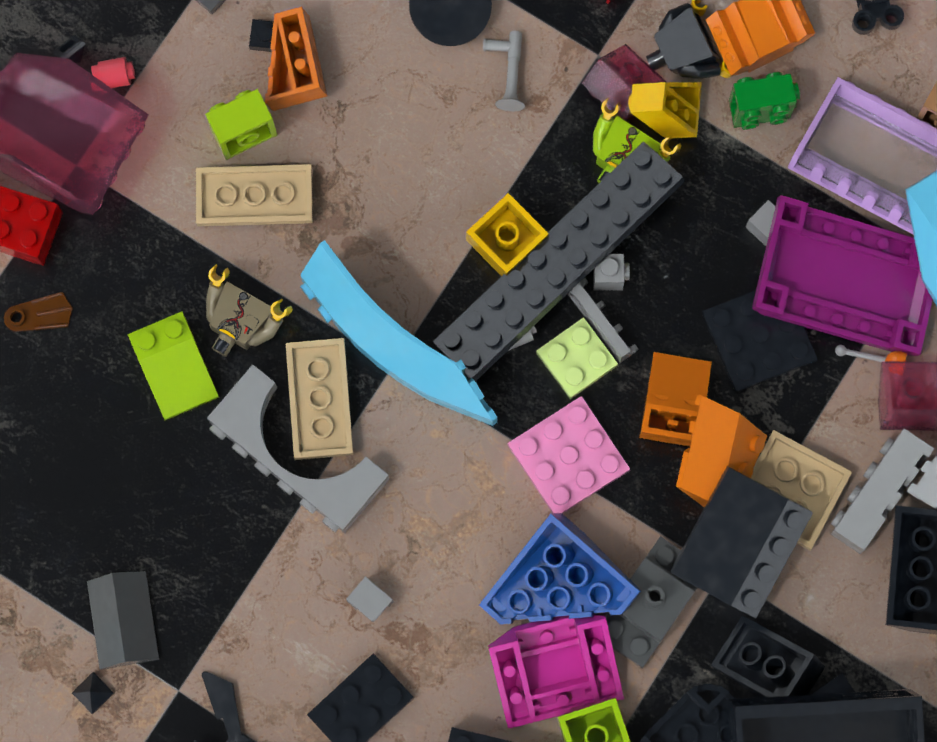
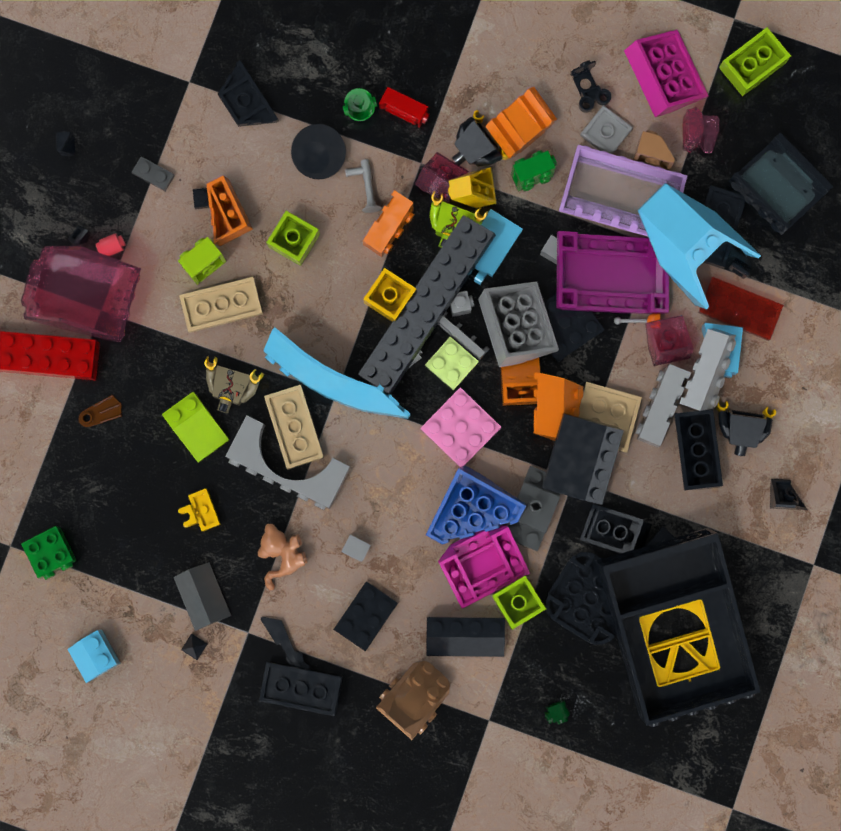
camera: 15 degrees left, 5 degrees up
none -> yellow plate [178,489,221,532]
none -> nougat animal [258,524,308,590]
none -> lime brick [266,211,320,266]
none -> orange wedge [363,190,415,257]
none -> medium azure tile [474,209,523,285]
none -> light grey slope [478,282,559,367]
none -> light grey tile [580,105,633,154]

